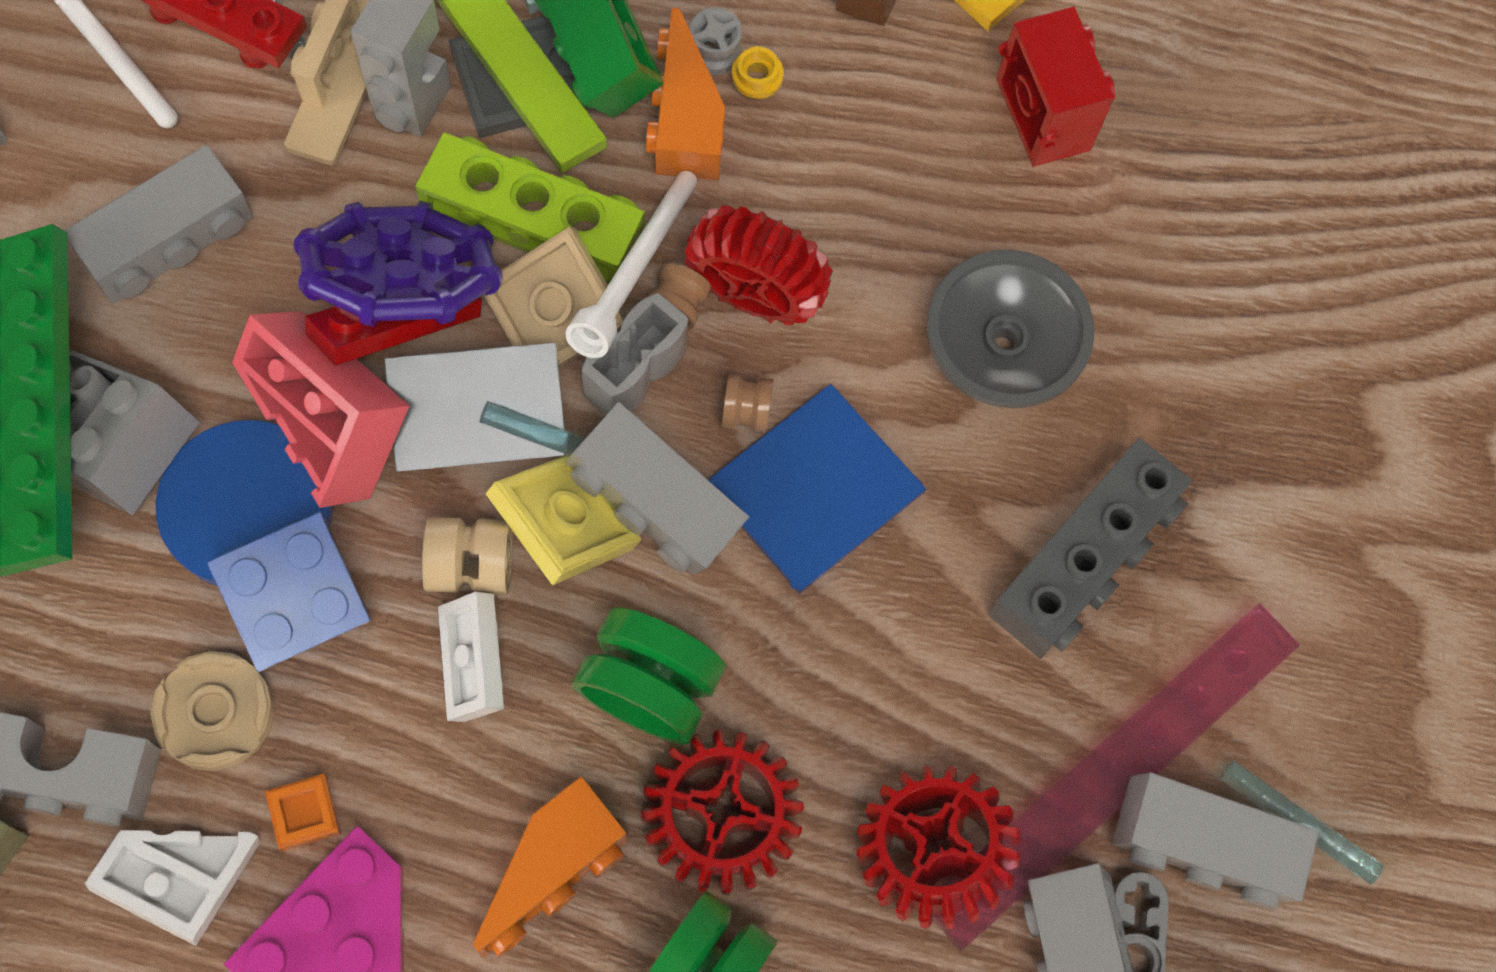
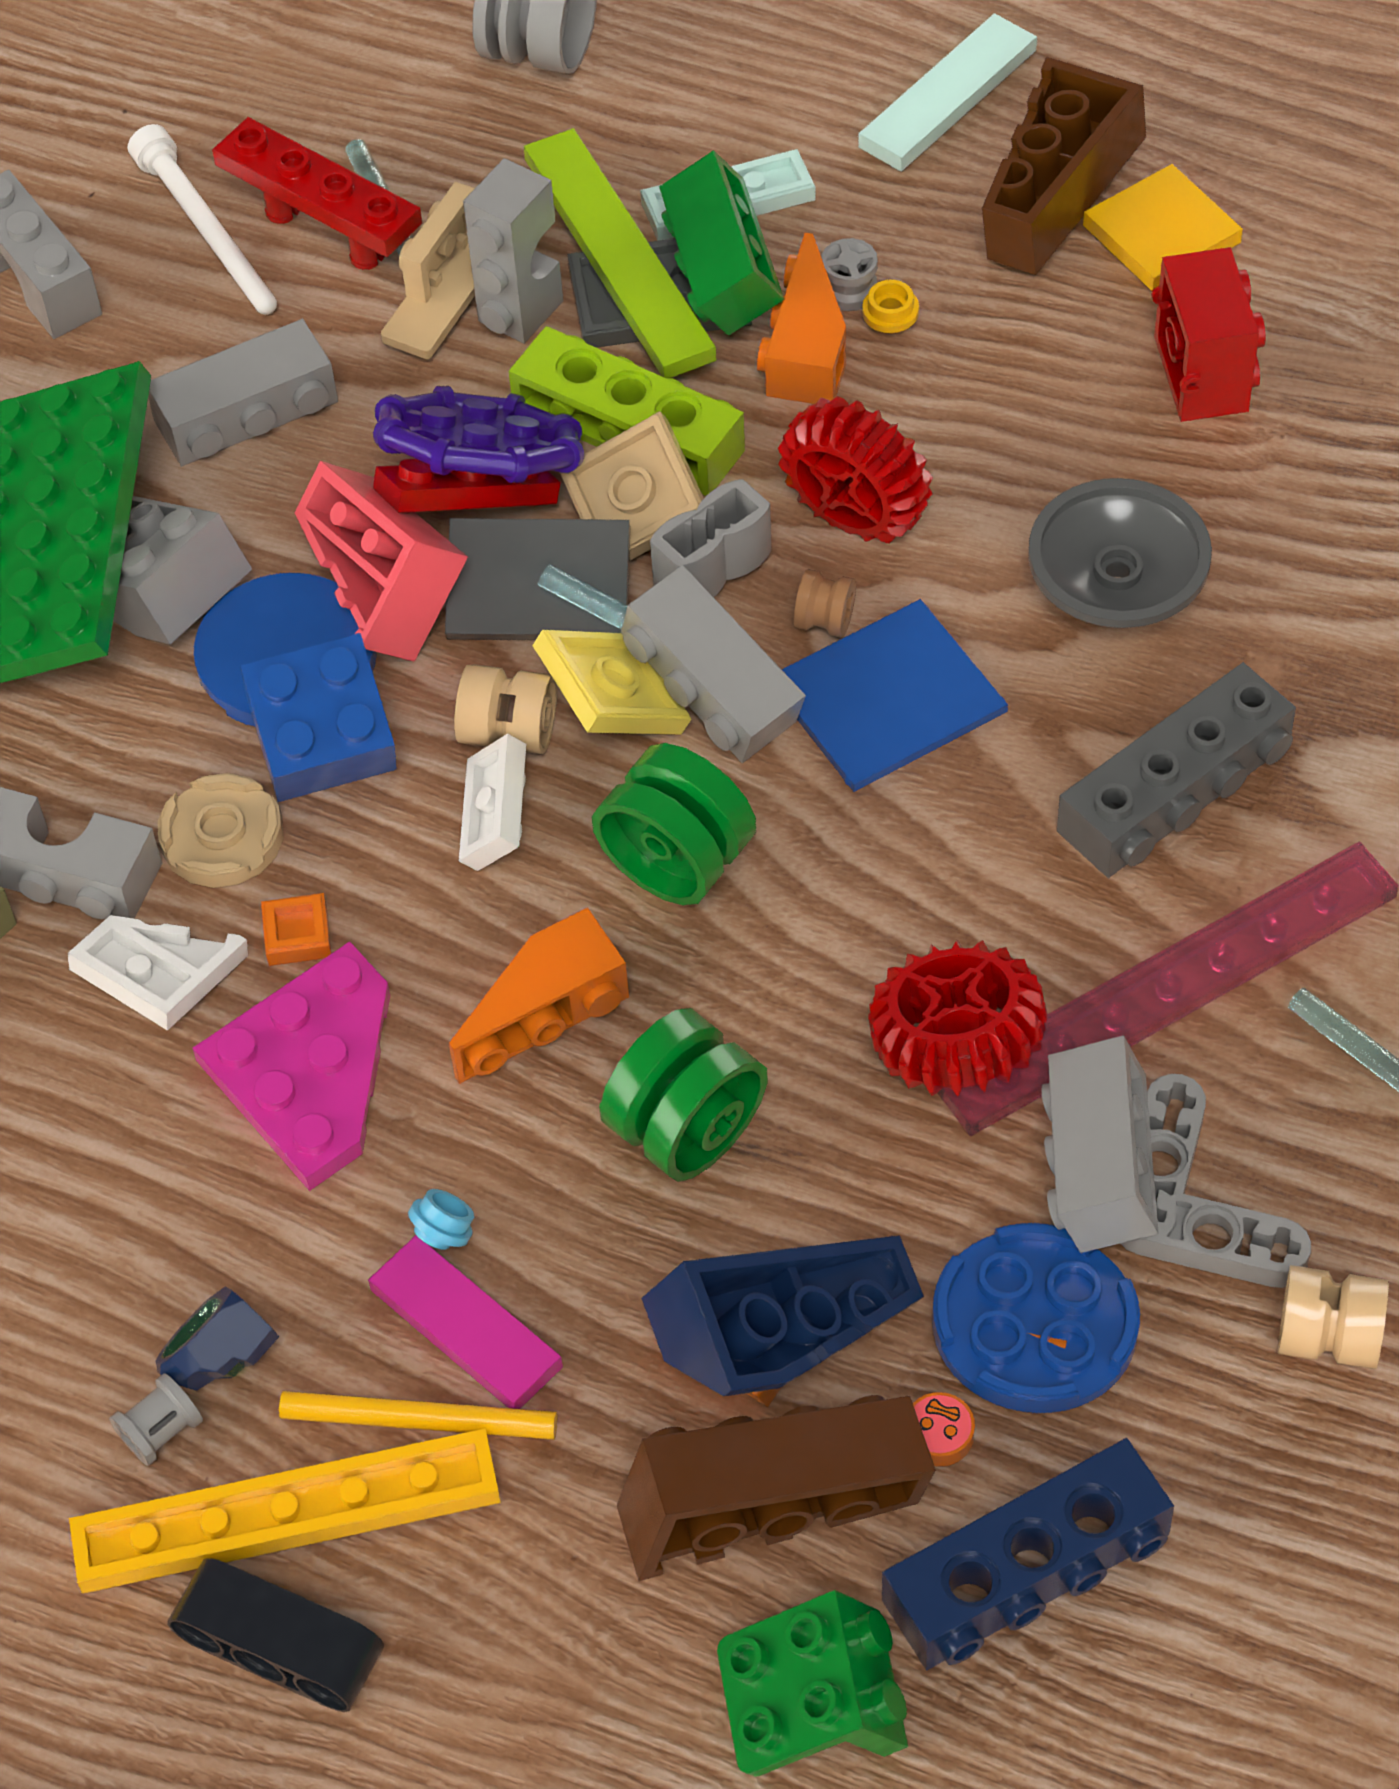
camera: 20 degrees right, 15 degrees down
white piece [565,171,697,358] -> none
red gear [641,730,804,895] -> none
medium nougat wheel [647,263,711,330] -> none
light grey brick [1112,772,1319,909] -> none

